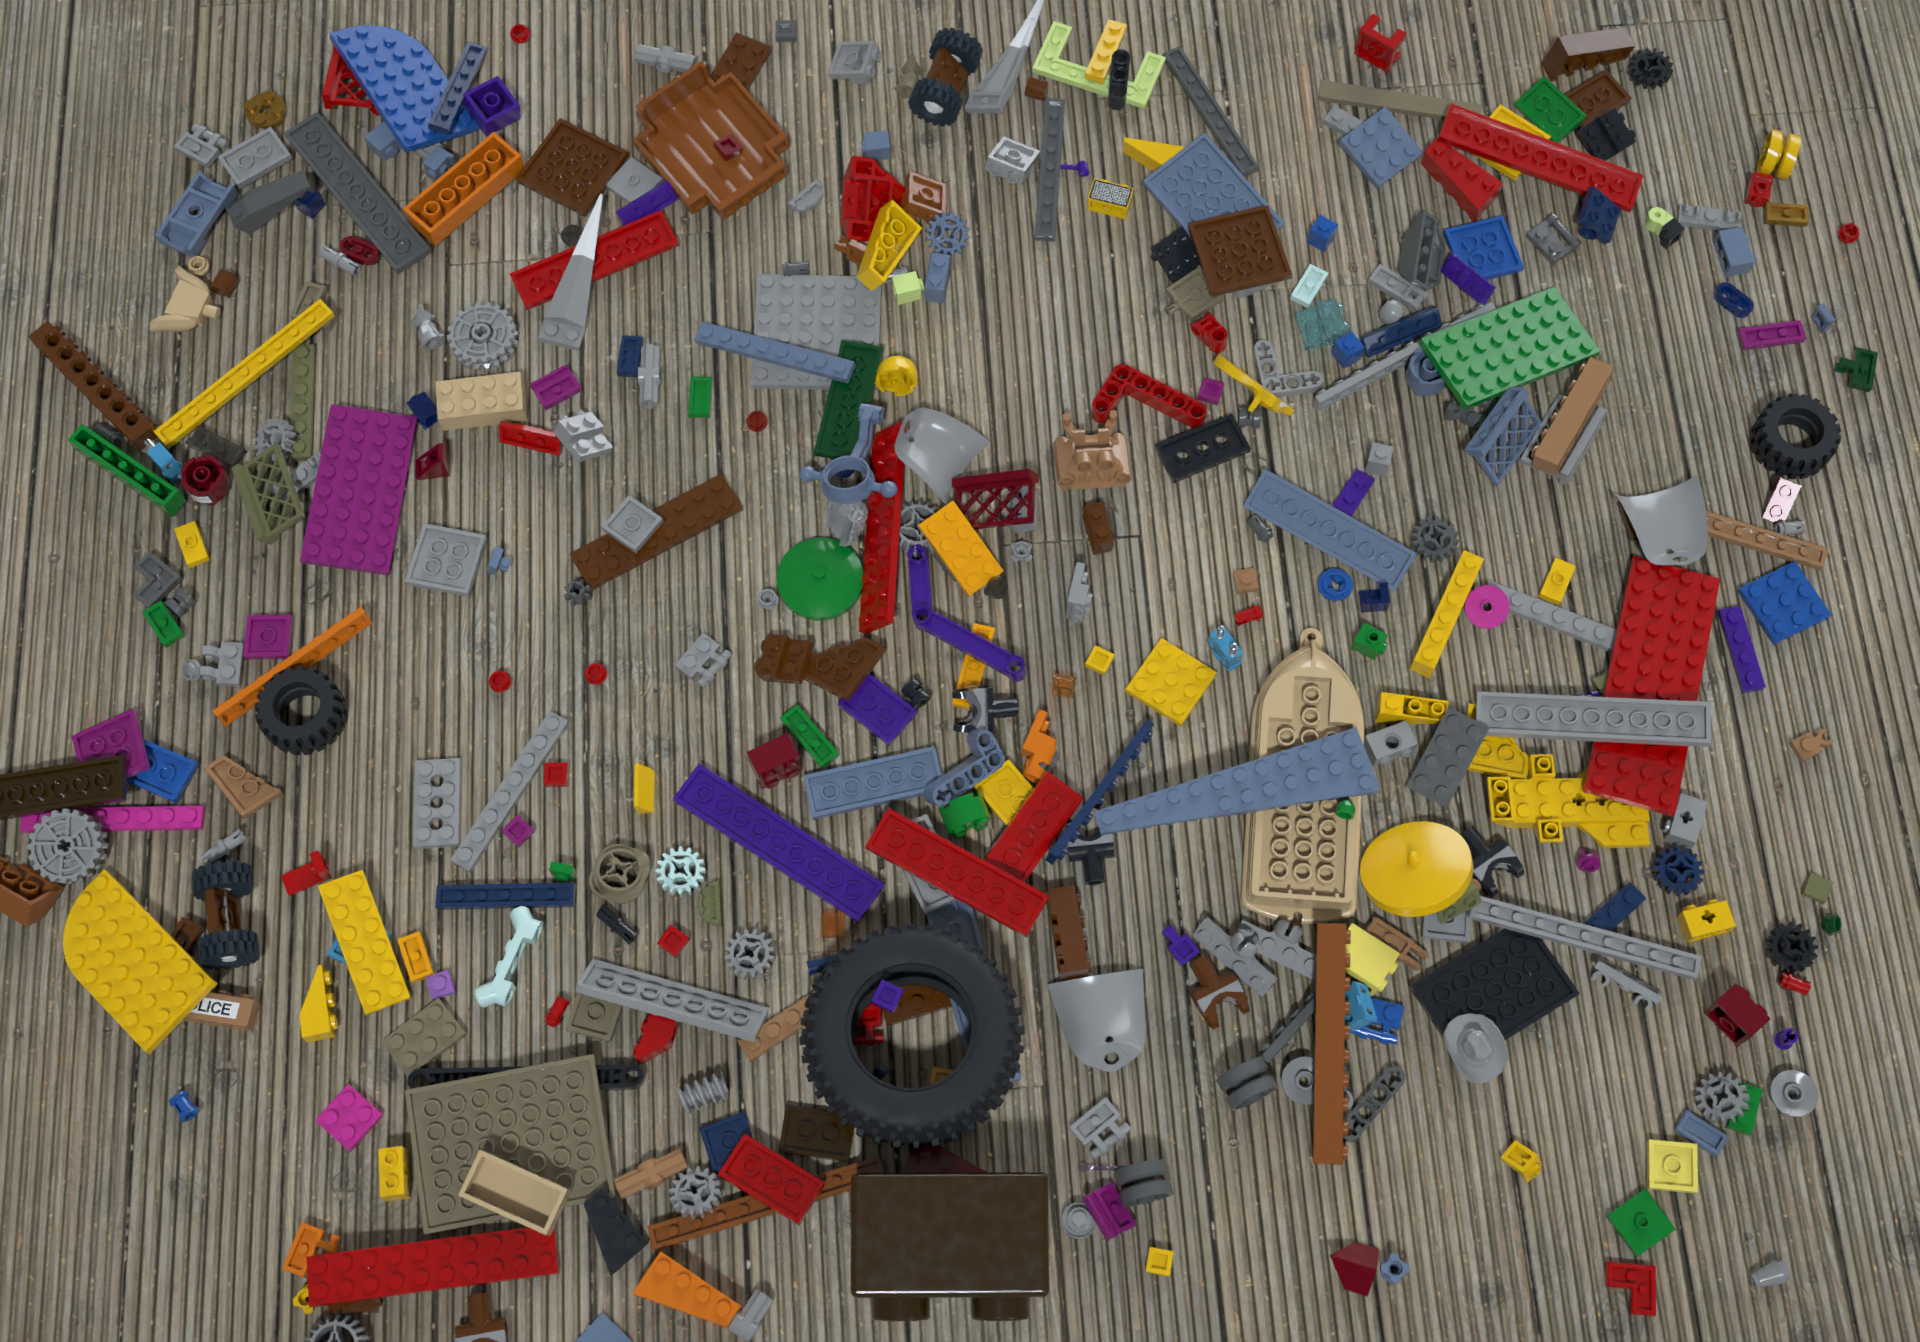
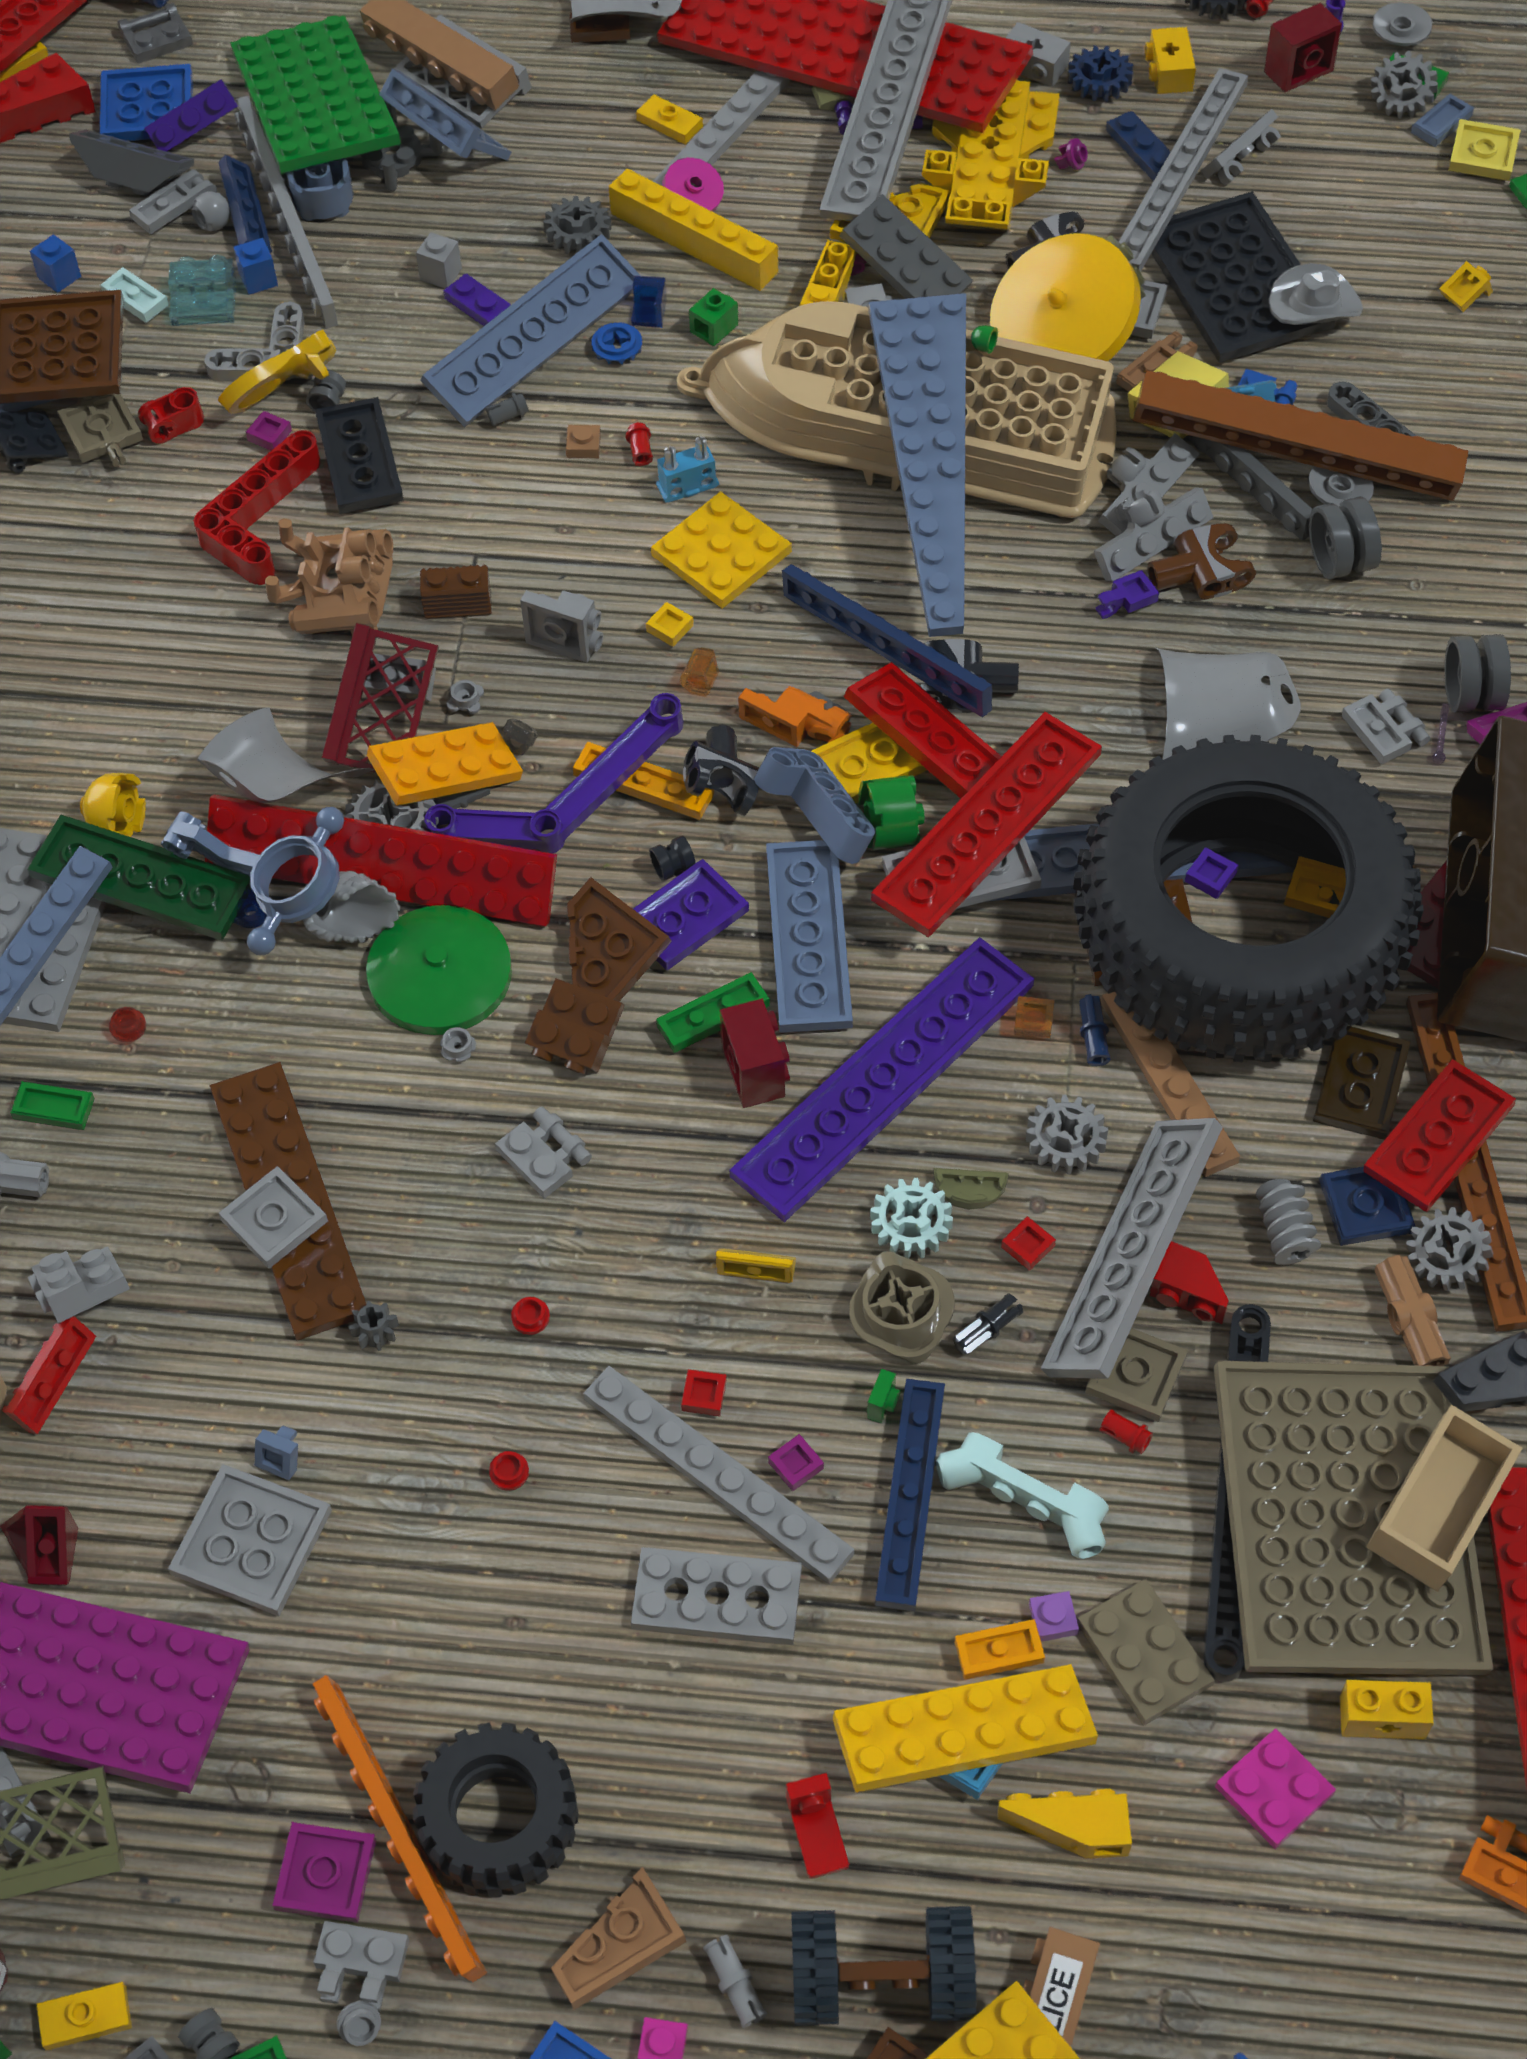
camera: 80 degrees left, 10 degrees down
reddish brown wedge [1047,885,1091,982] -> none

